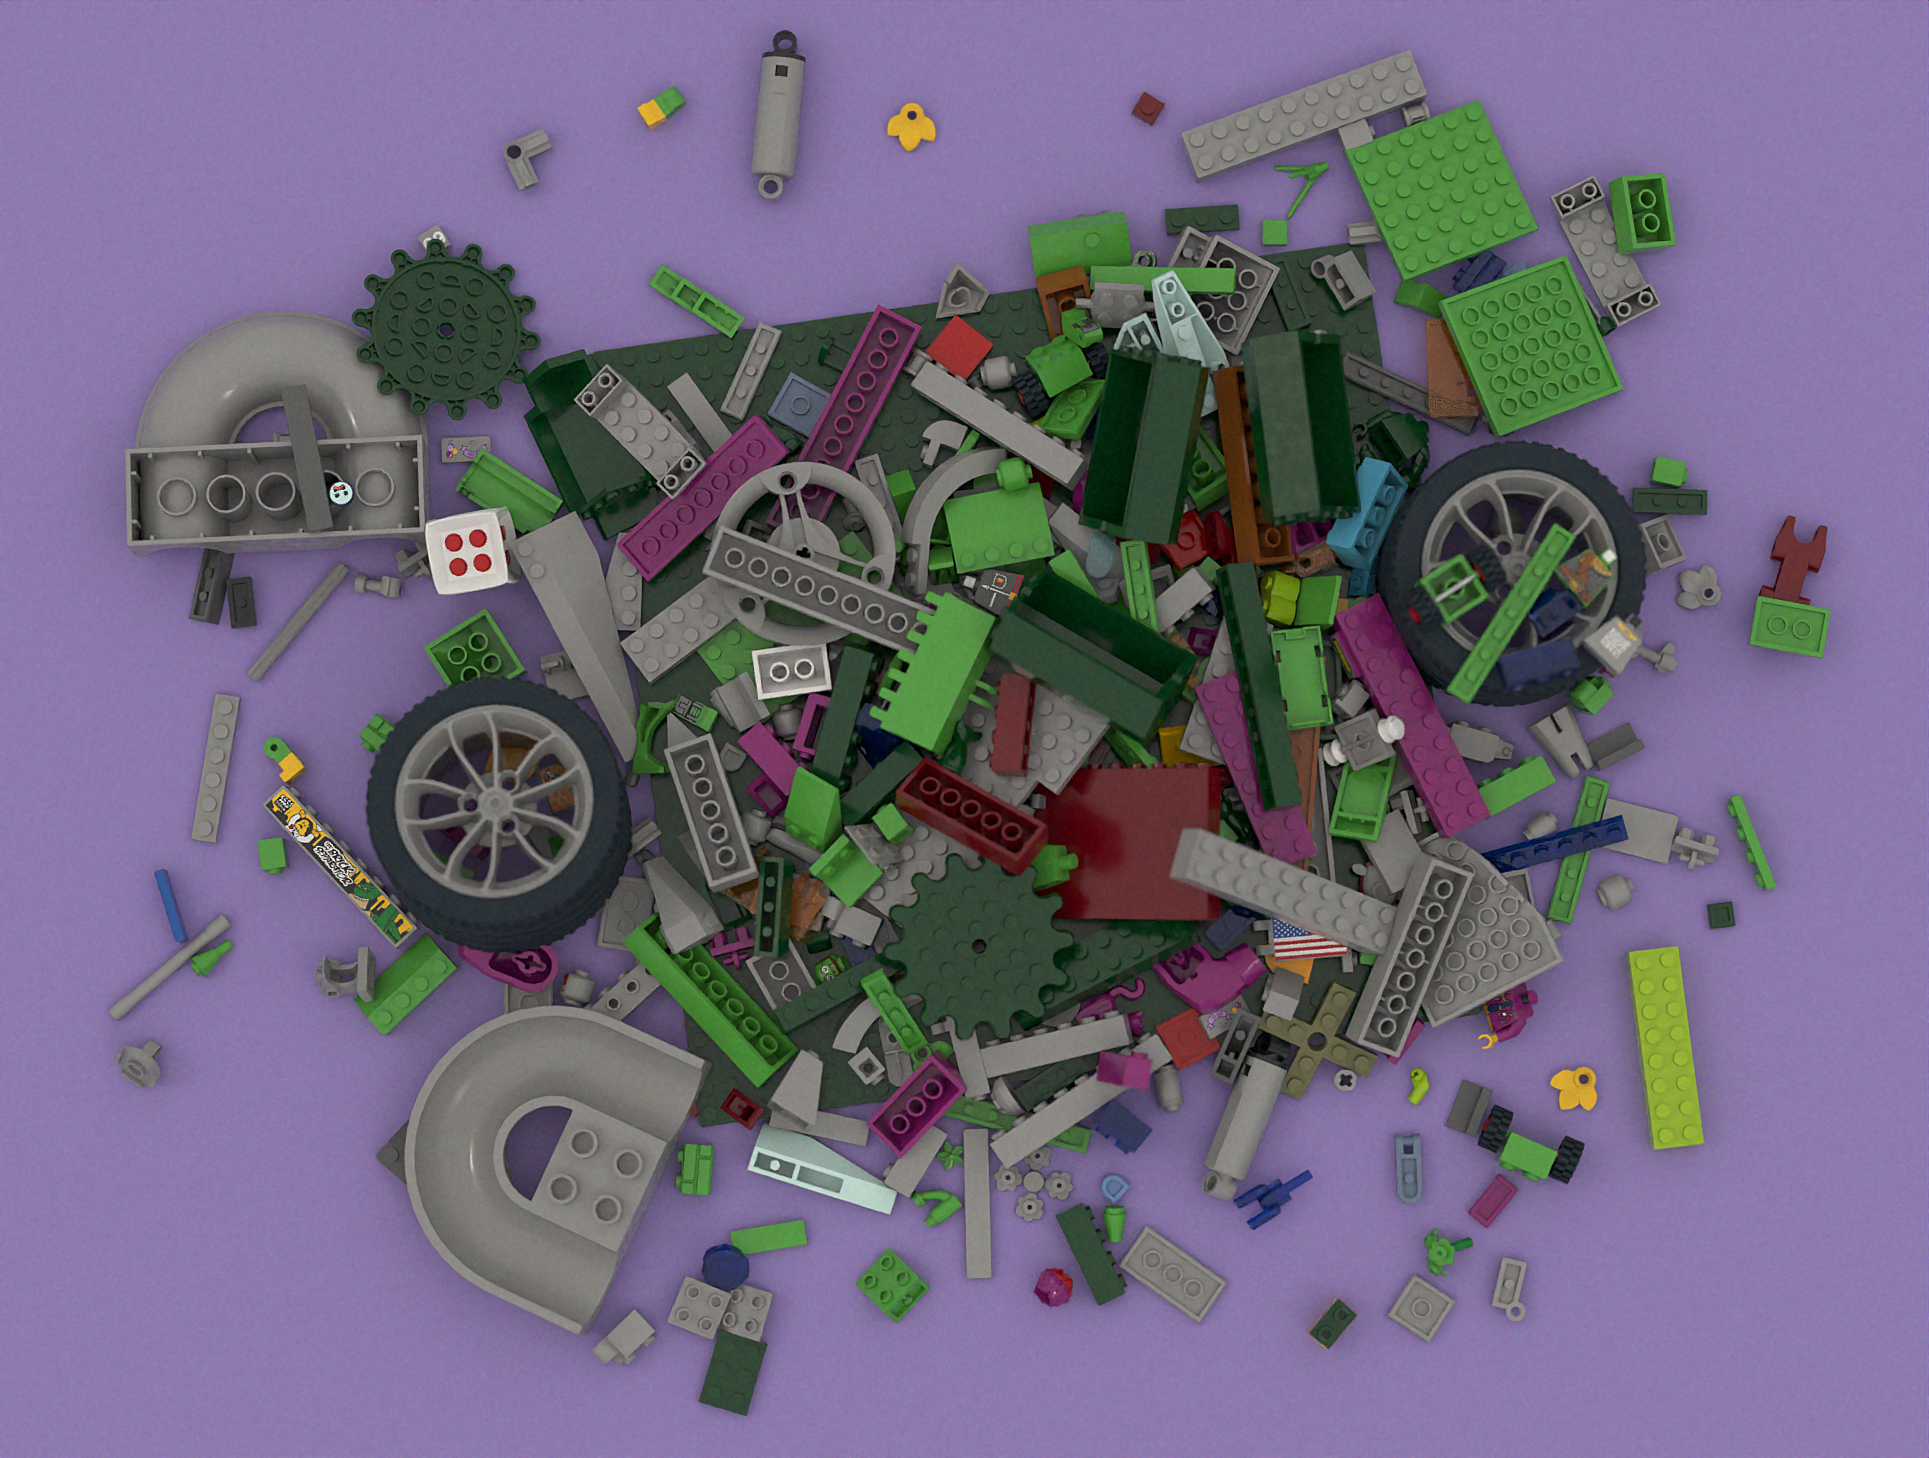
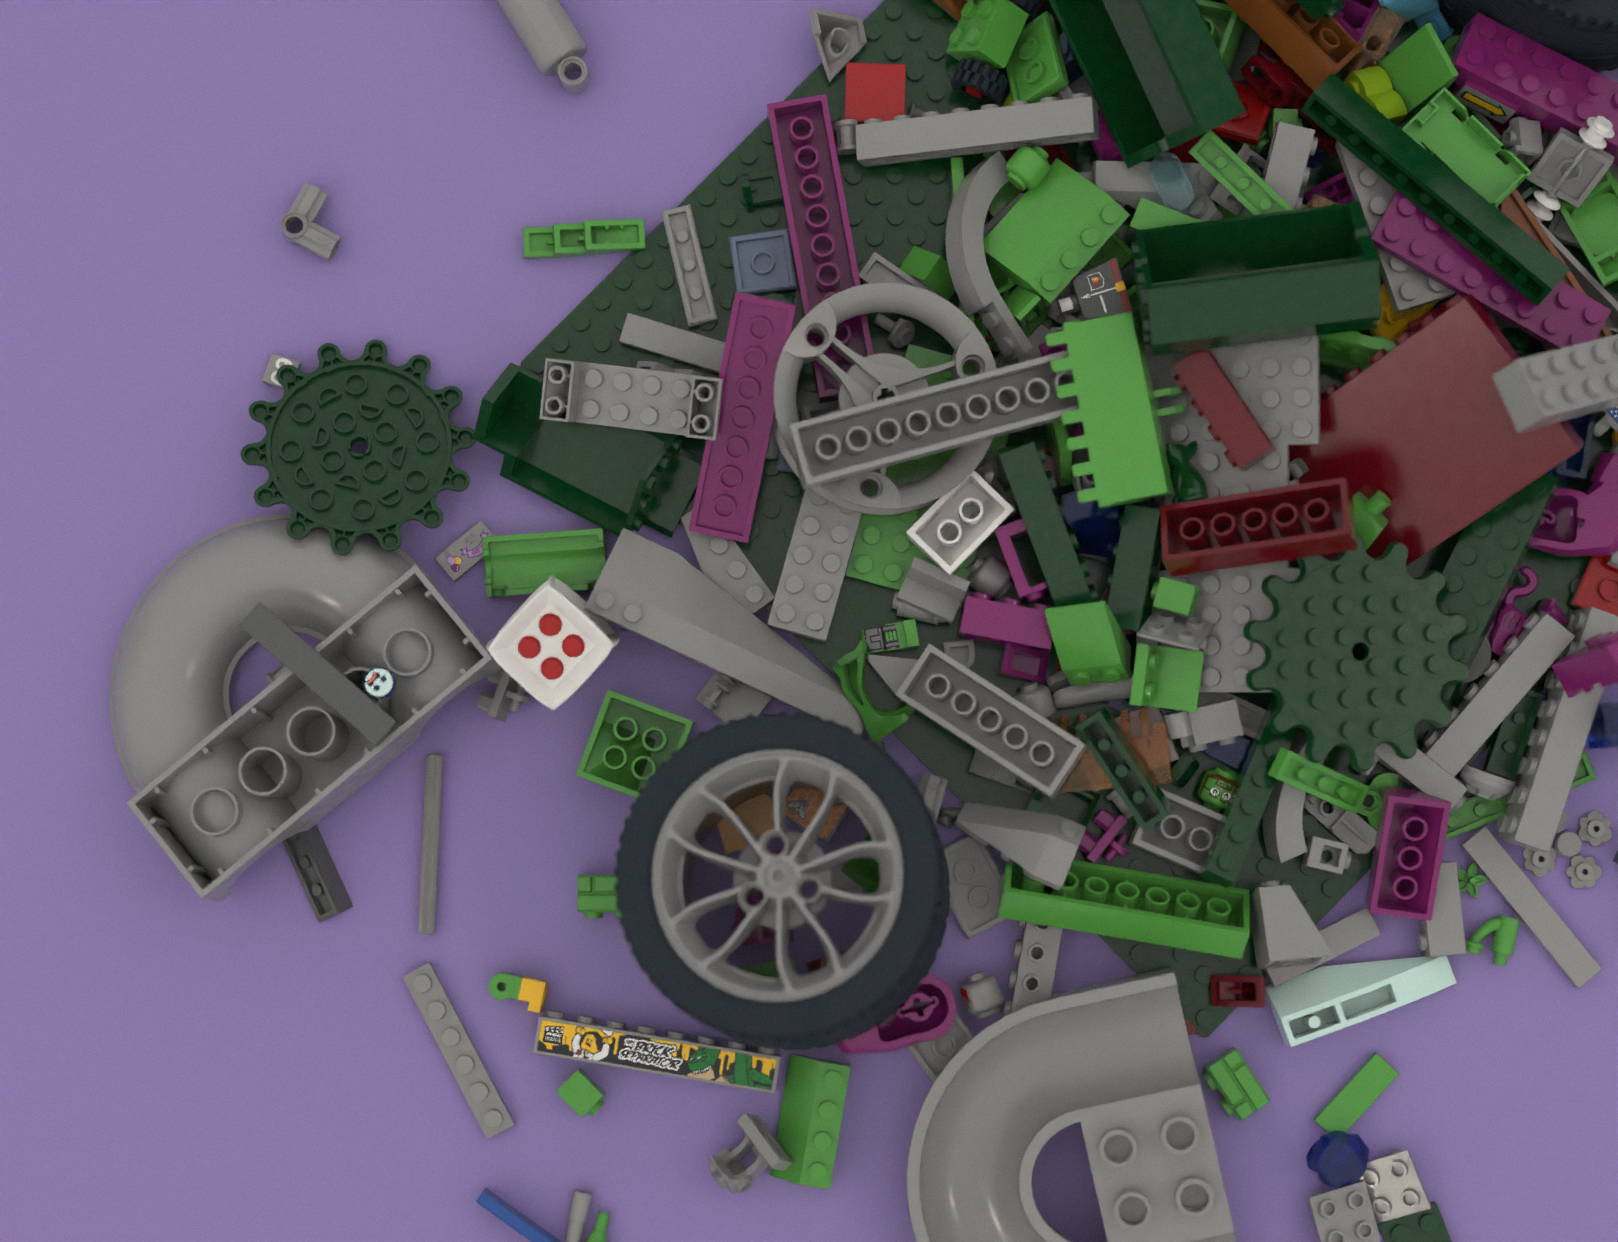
camera: 40 degrees left, 0 degrees up
black plate [226,577,257,629] -> none
light grey leg [354,573,402,599] -> none
leg [637,86,687,130] -> none
bright green bracket [856,1248,931,1323] -> none
light grey brick [920,420,968,469] -> none
light grey head [981,356,1018,390] -> none

